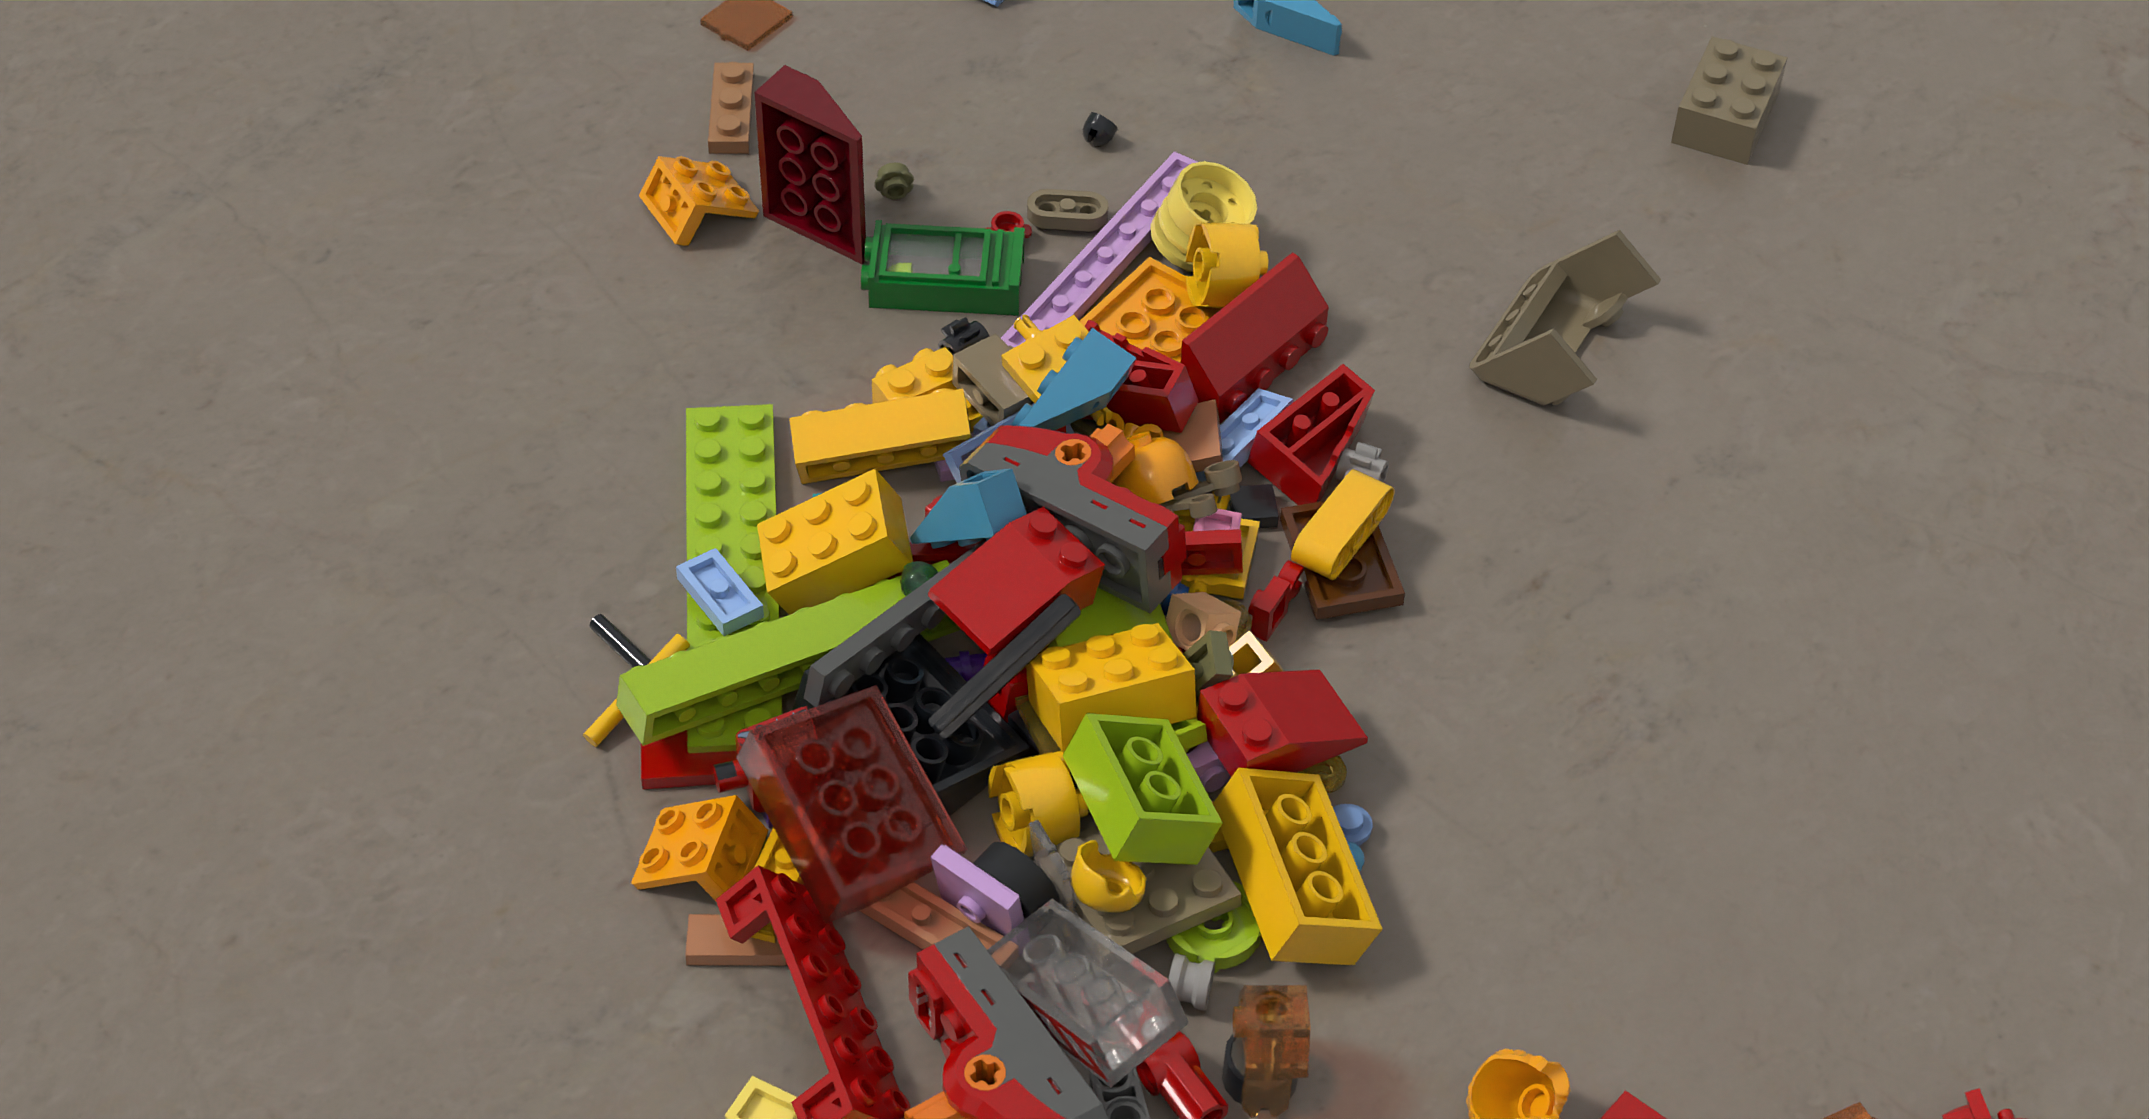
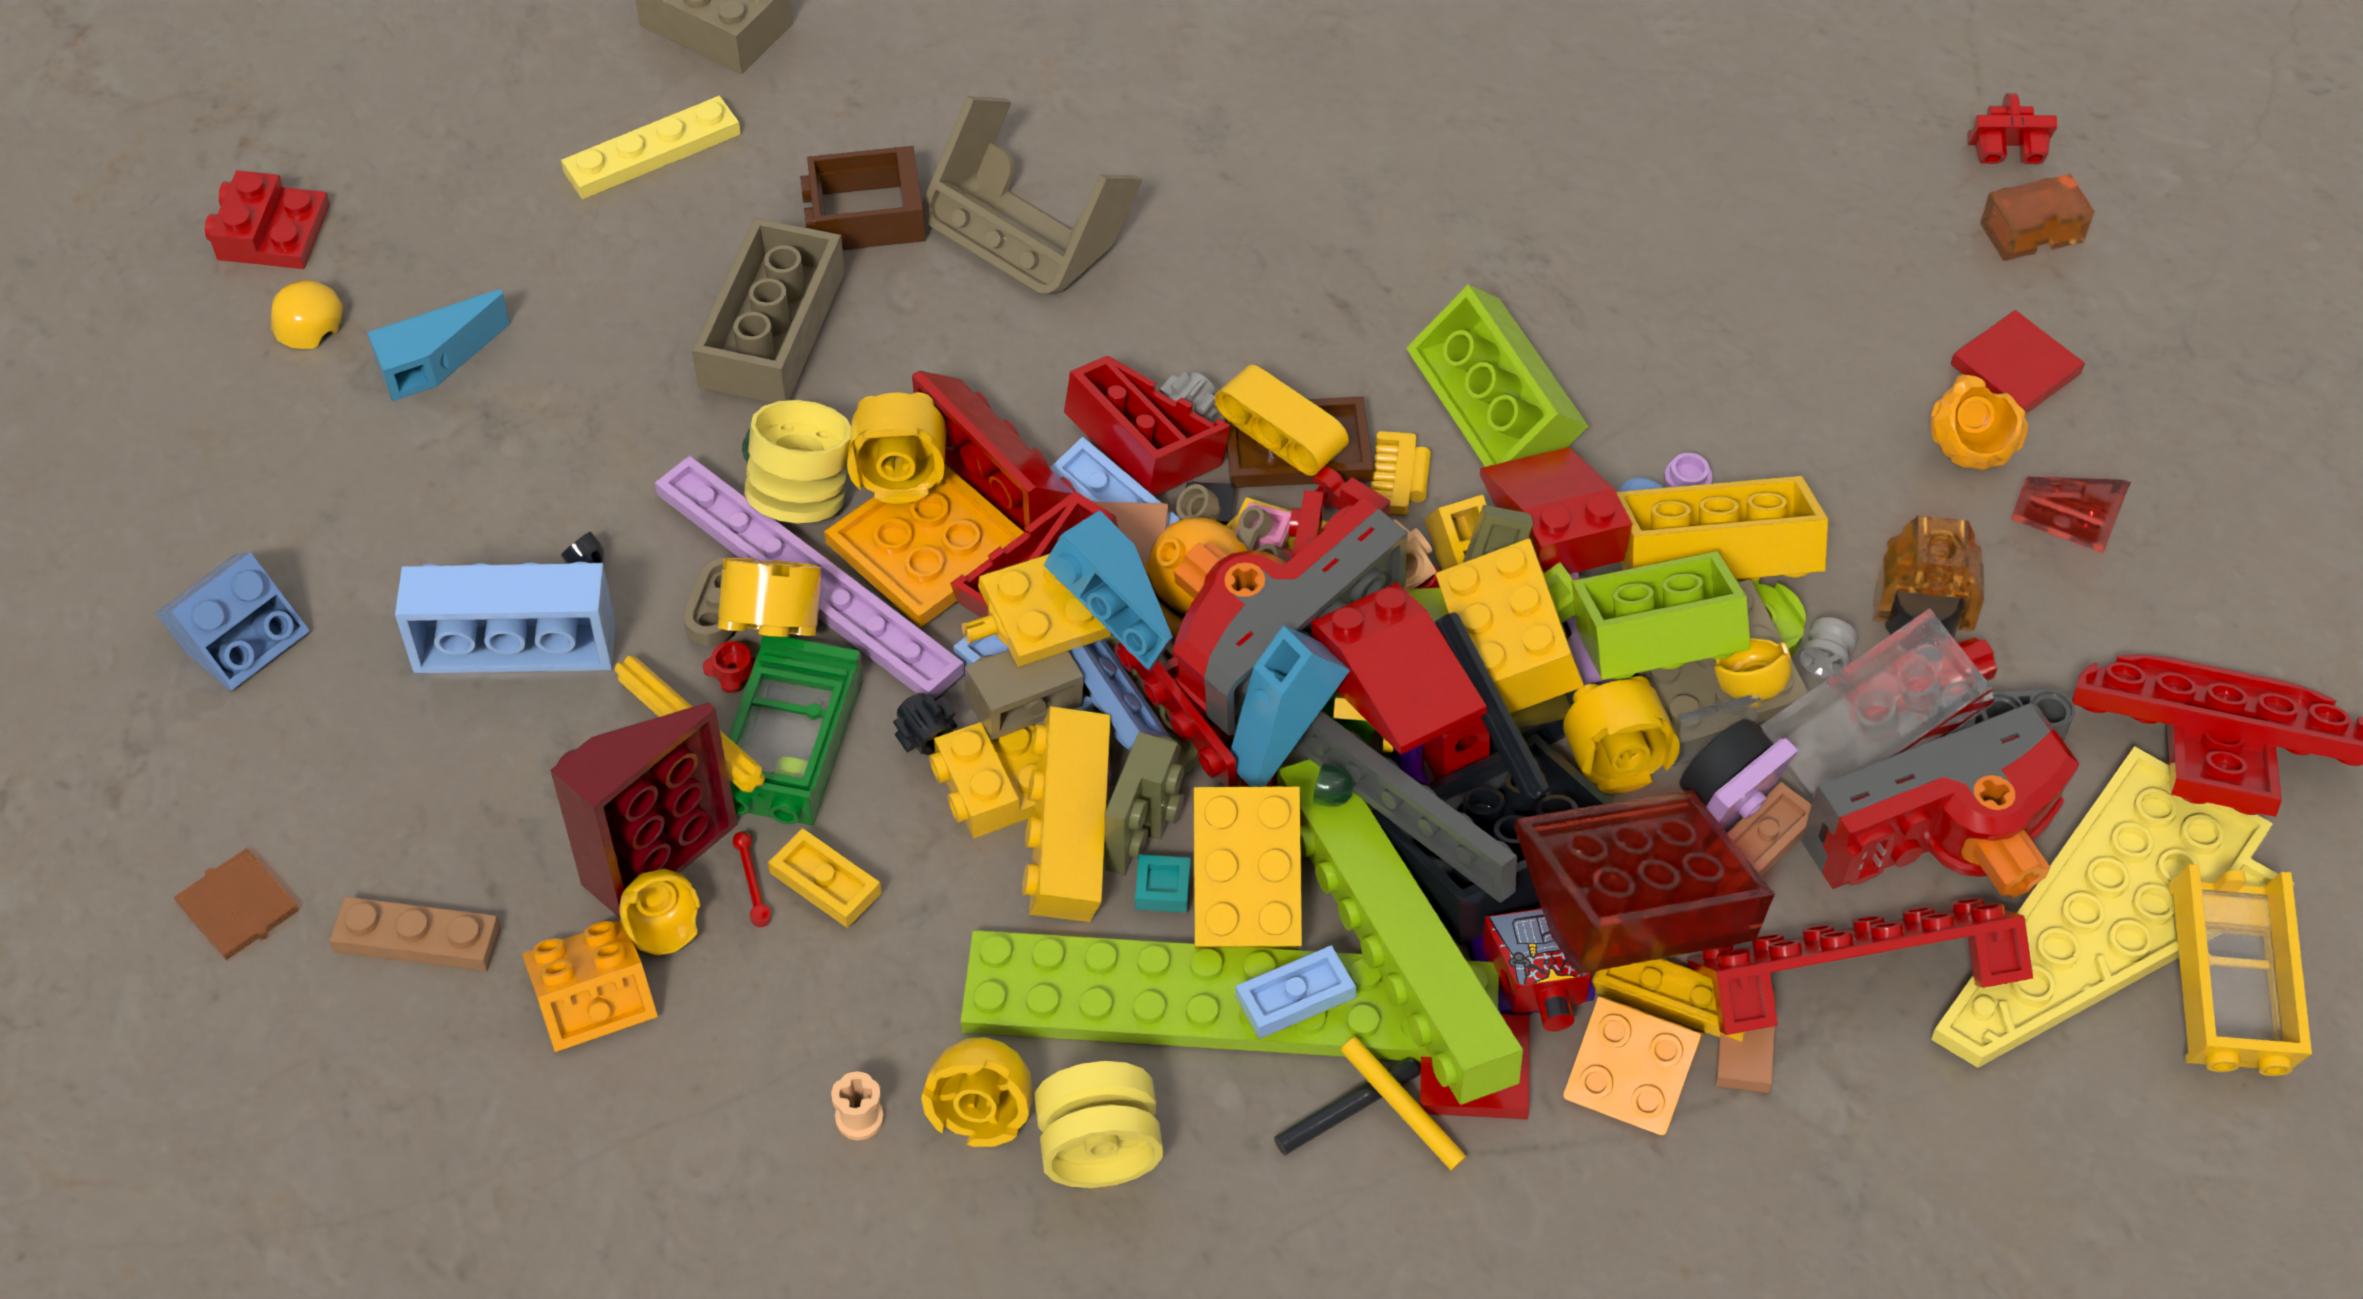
camera: 80 degrees left, 5 degrees up
none -> light blue brick [395,562,616,674]
none -> light yellow plate [561,95,741,200]
none -> yellow axle [614,656,765,792]
none -> yellow hair [619,869,701,956]
none -> dark tan brick [692,217,845,403]
none -> yellow brick [718,558,821,637]
none -> red hinge [732,831,771,927]
none -> yellow plate [768,828,882,928]
none -> reddish brown window [800,146,925,250]
none -> light nougat bush [831,1071,884,1141]
none -> yellow cylinder [921,1037,1034,1147]
none -> light yellow wheel [1034,1061,1163,1188]
none -> olive plate [1104,732,1184,876]
none -> yellow piece [1370,431,1431,515]
none -> lime slope [1406,284,1589,467]
none -> lavender plate [1664,453,1712,487]

